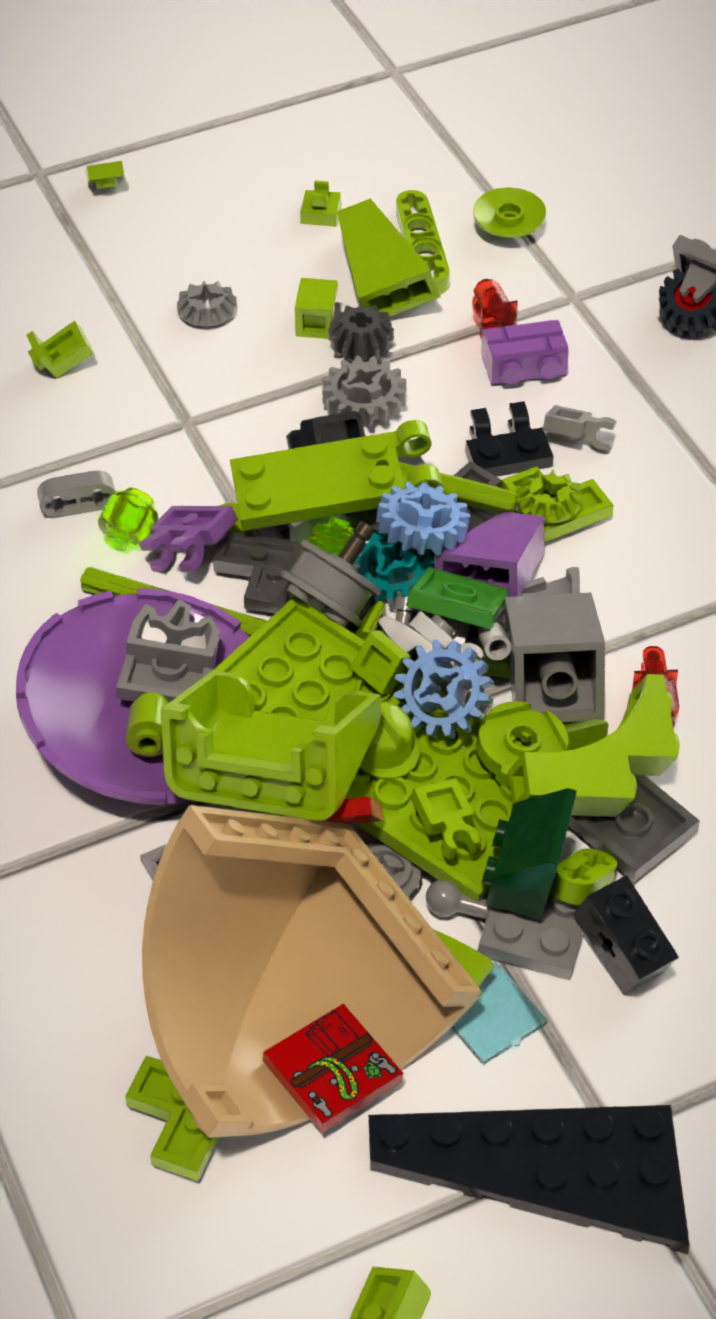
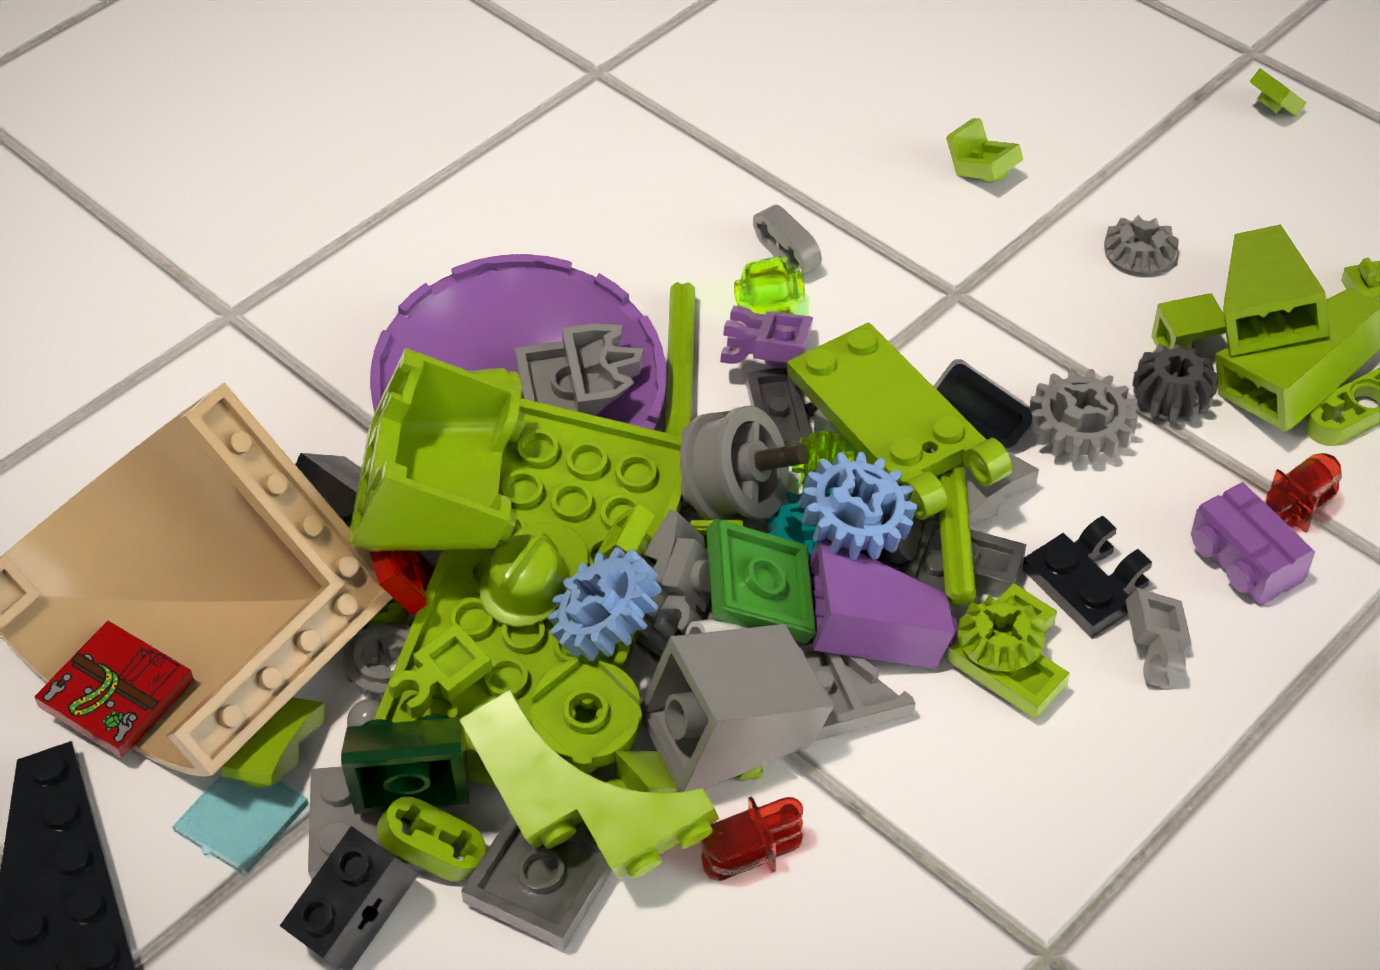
camera: 70 degrees right, 0 degrees up
none -> lime slope [1223,224,1330,356]

